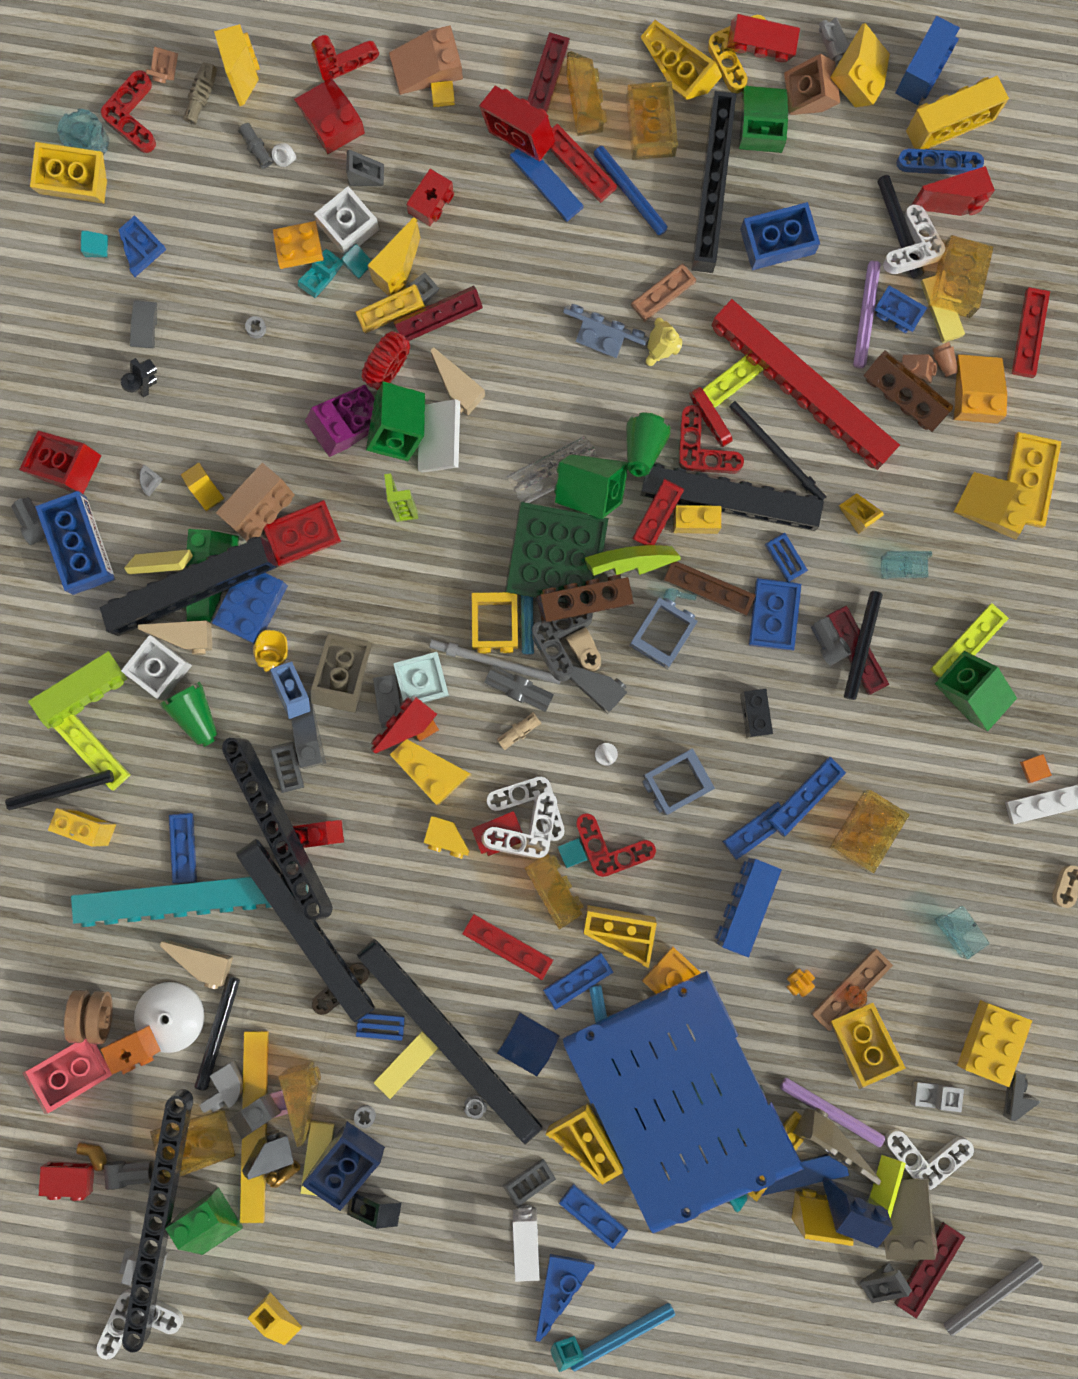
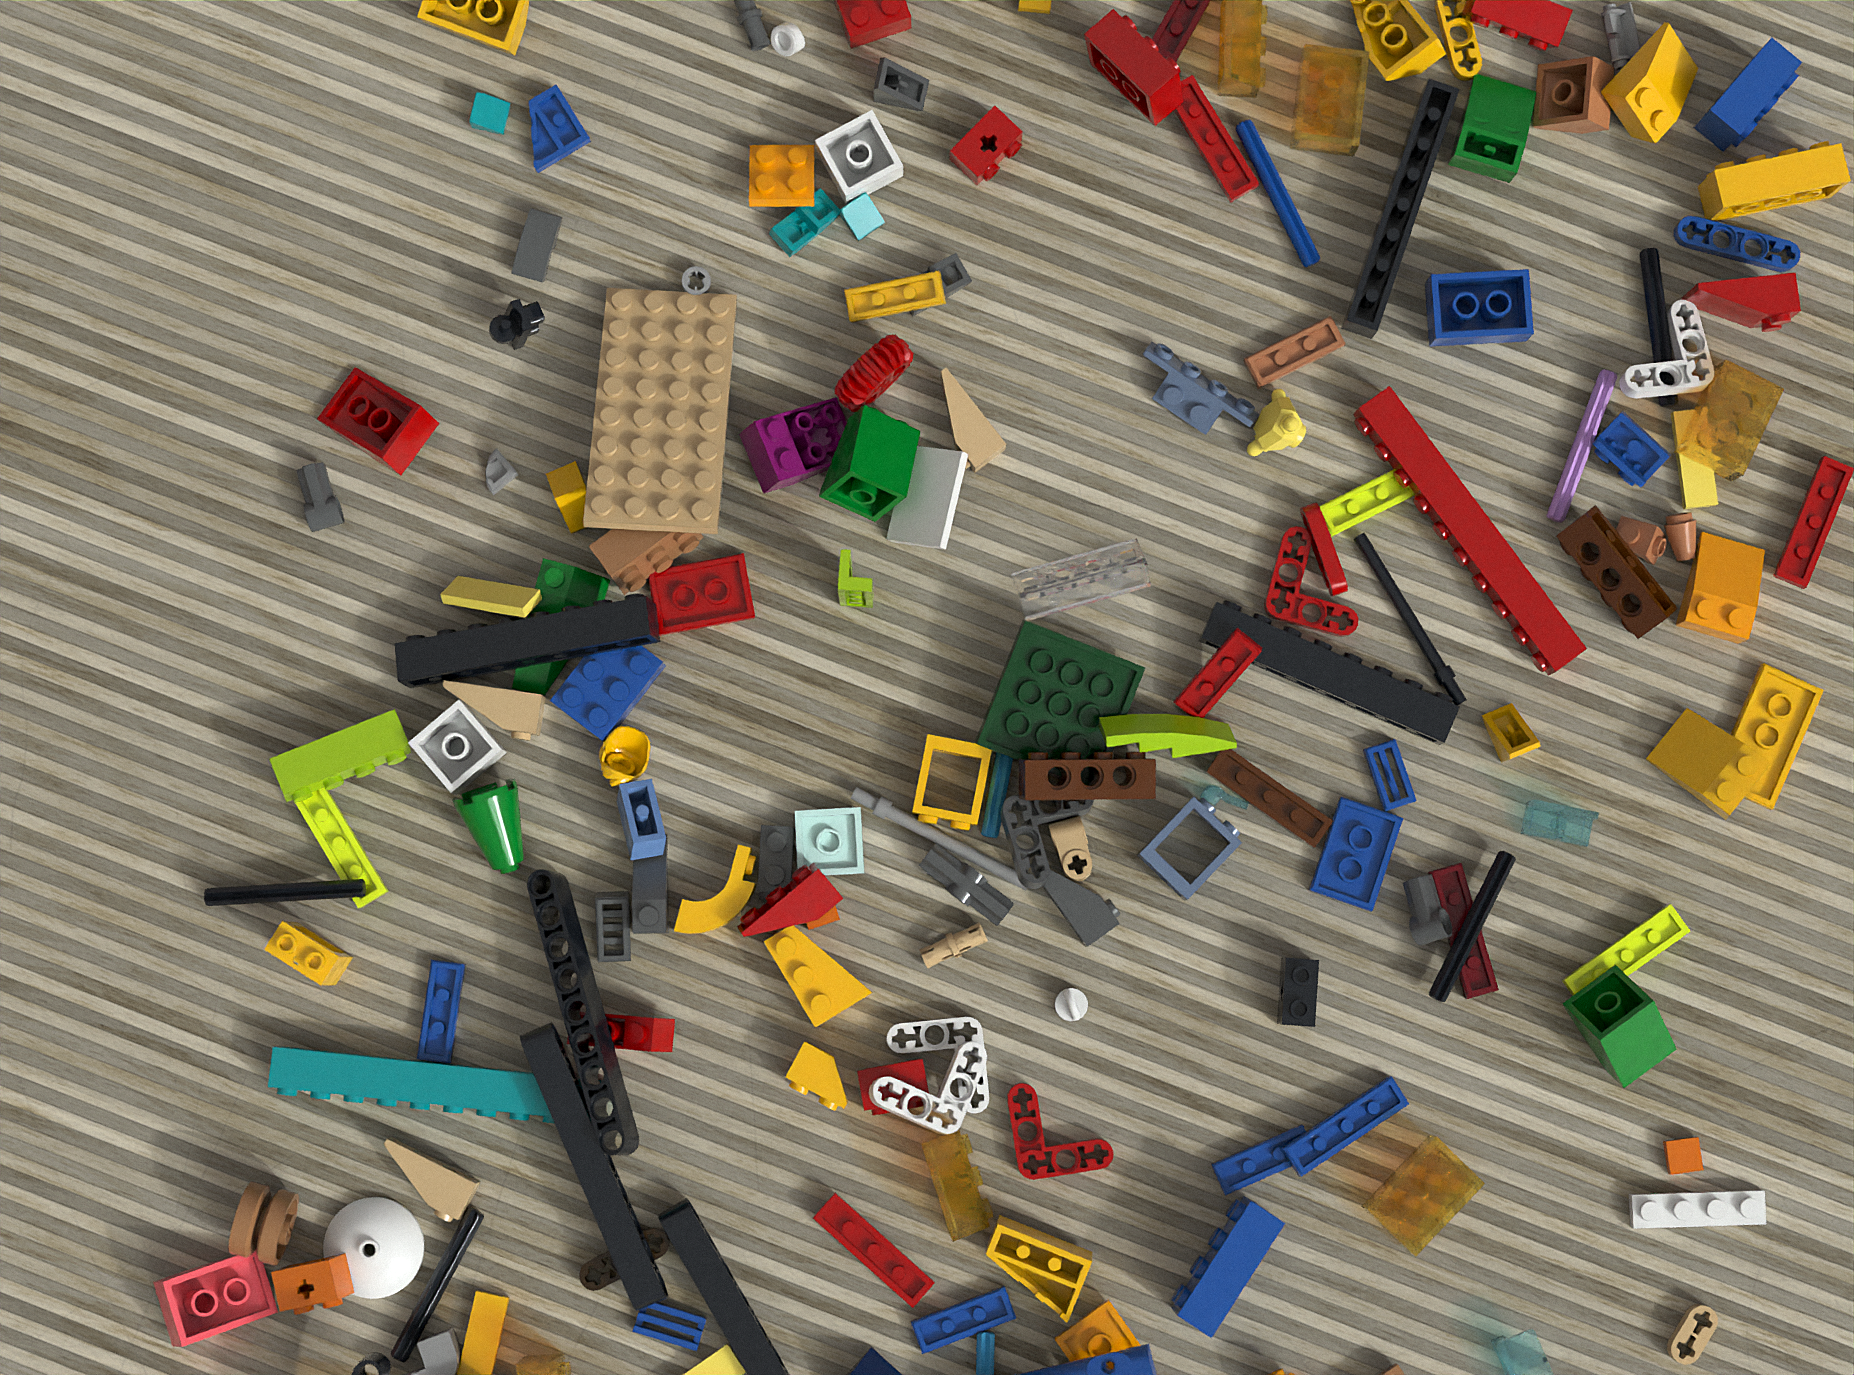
camera: 10 degrees right, 0 degrees up
blue brick [35,491,116,595] -> none
dark tan slope [311,633,372,713] -> none
yellow slope [368,217,420,296] -> none
dark red plate [393,286,483,341] -> none
blue tile [510,149,583,222] -> none
green slope [554,454,628,519] -> none
teal slope [558,838,588,868] -> none
green cone [626,412,671,477] -> none
sand blue window [642,748,715,815] -> none
yellow brick [673,505,721,534] -> none
none -> tan plate [583,288,737,534]
none -> yellow arch [674,845,757,934]

